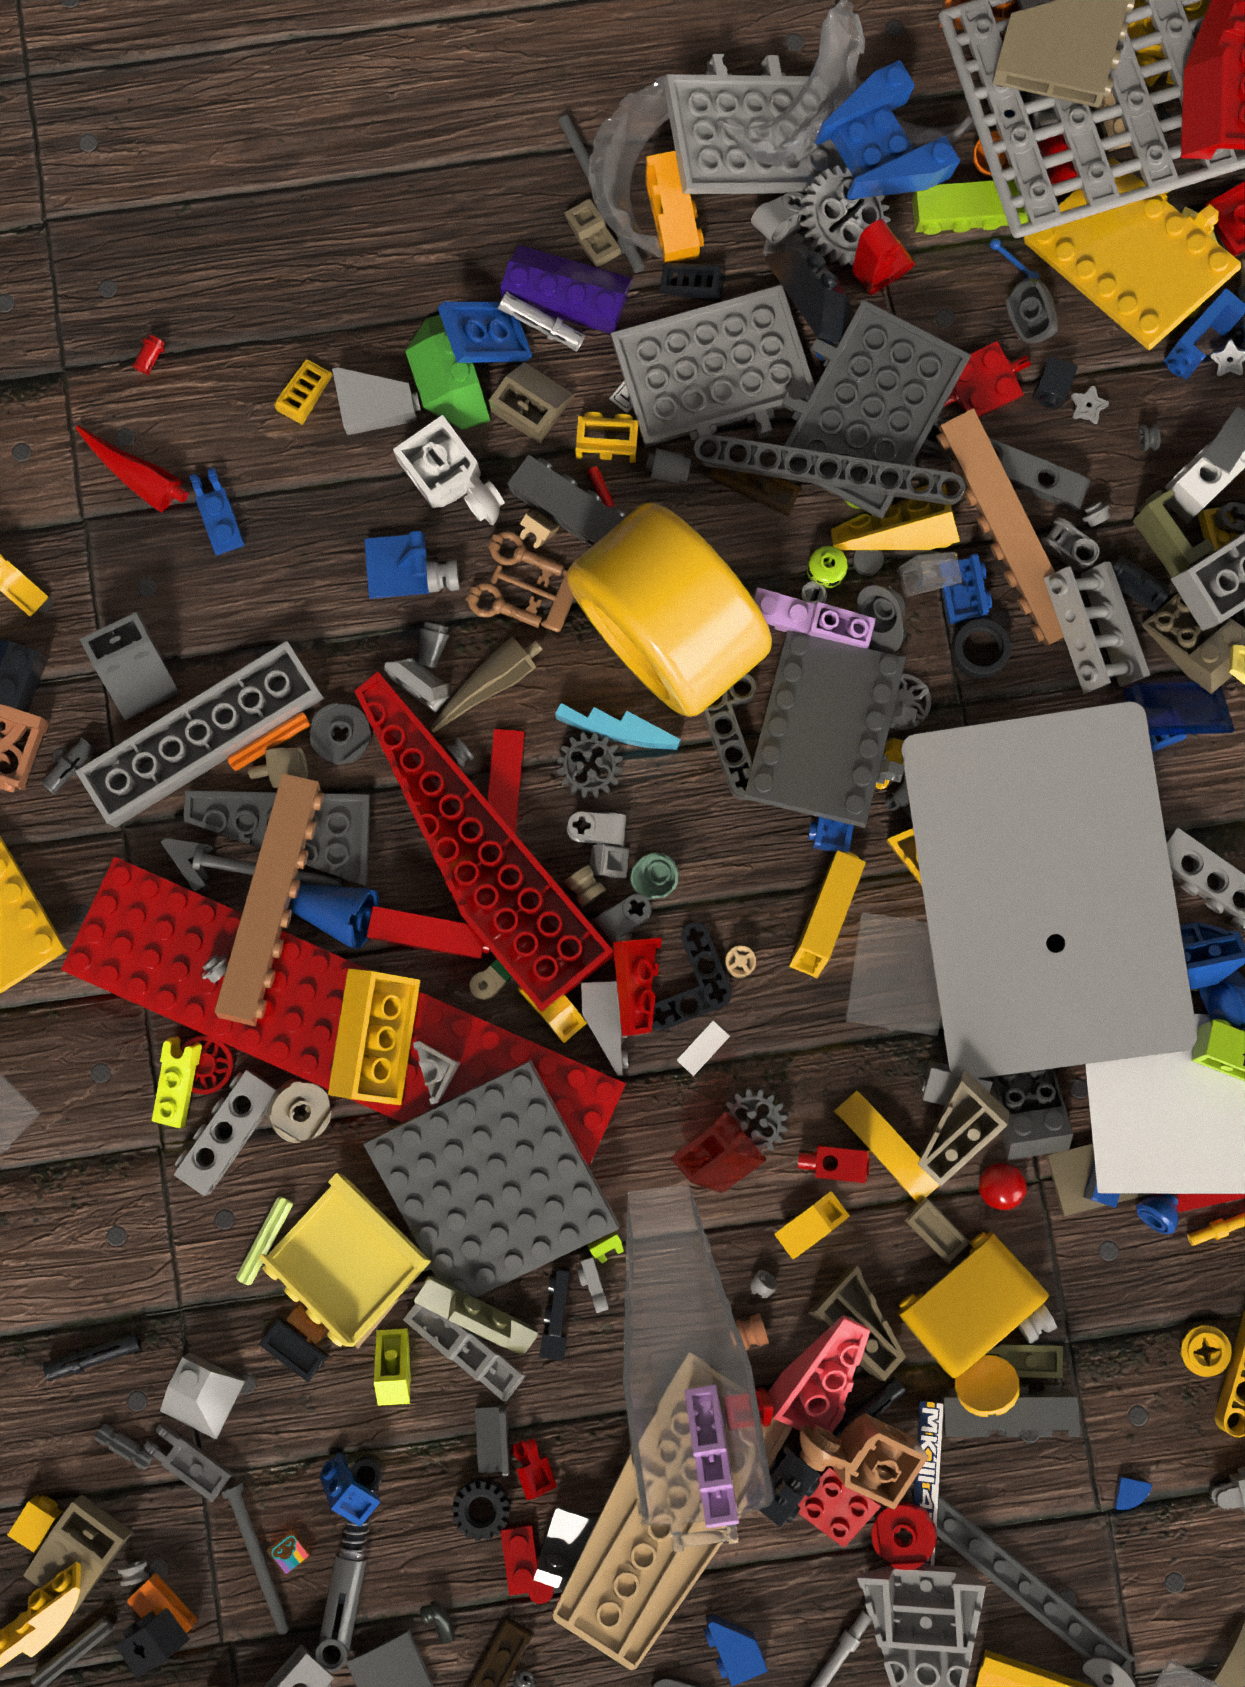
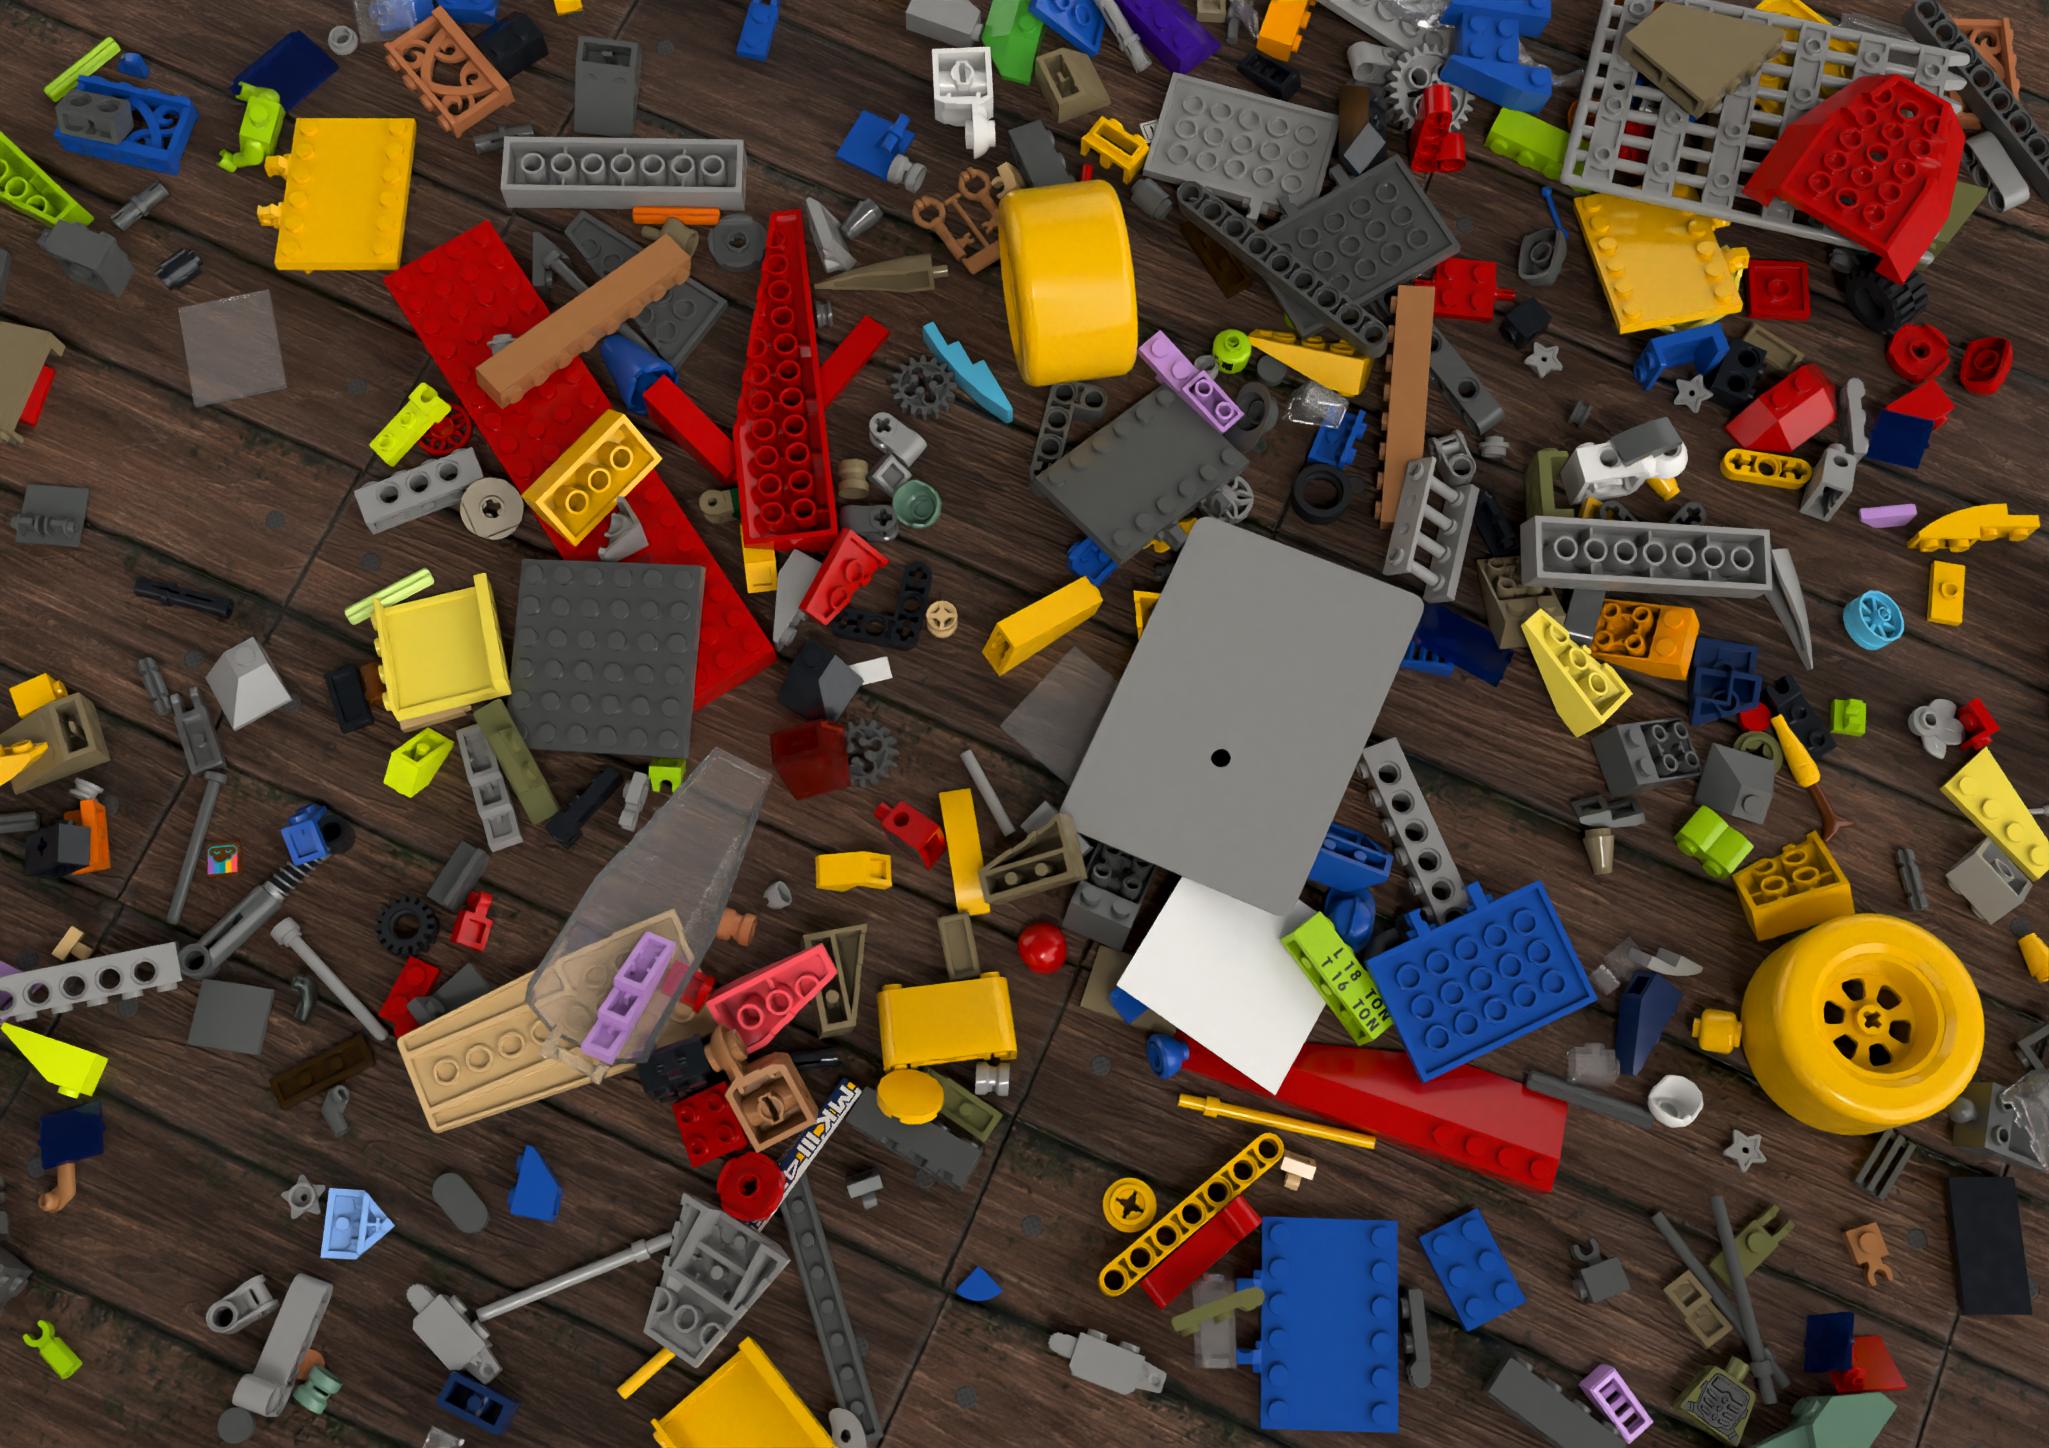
camera: 30 degrees right, 10 degrees down
none -> light grey piece [270,917,388,1041]
none -> black slope [777,639,864,733]
none -> dark grey tile [845,1167,883,1210]
none -> light grey bar [960,750,1016,838]

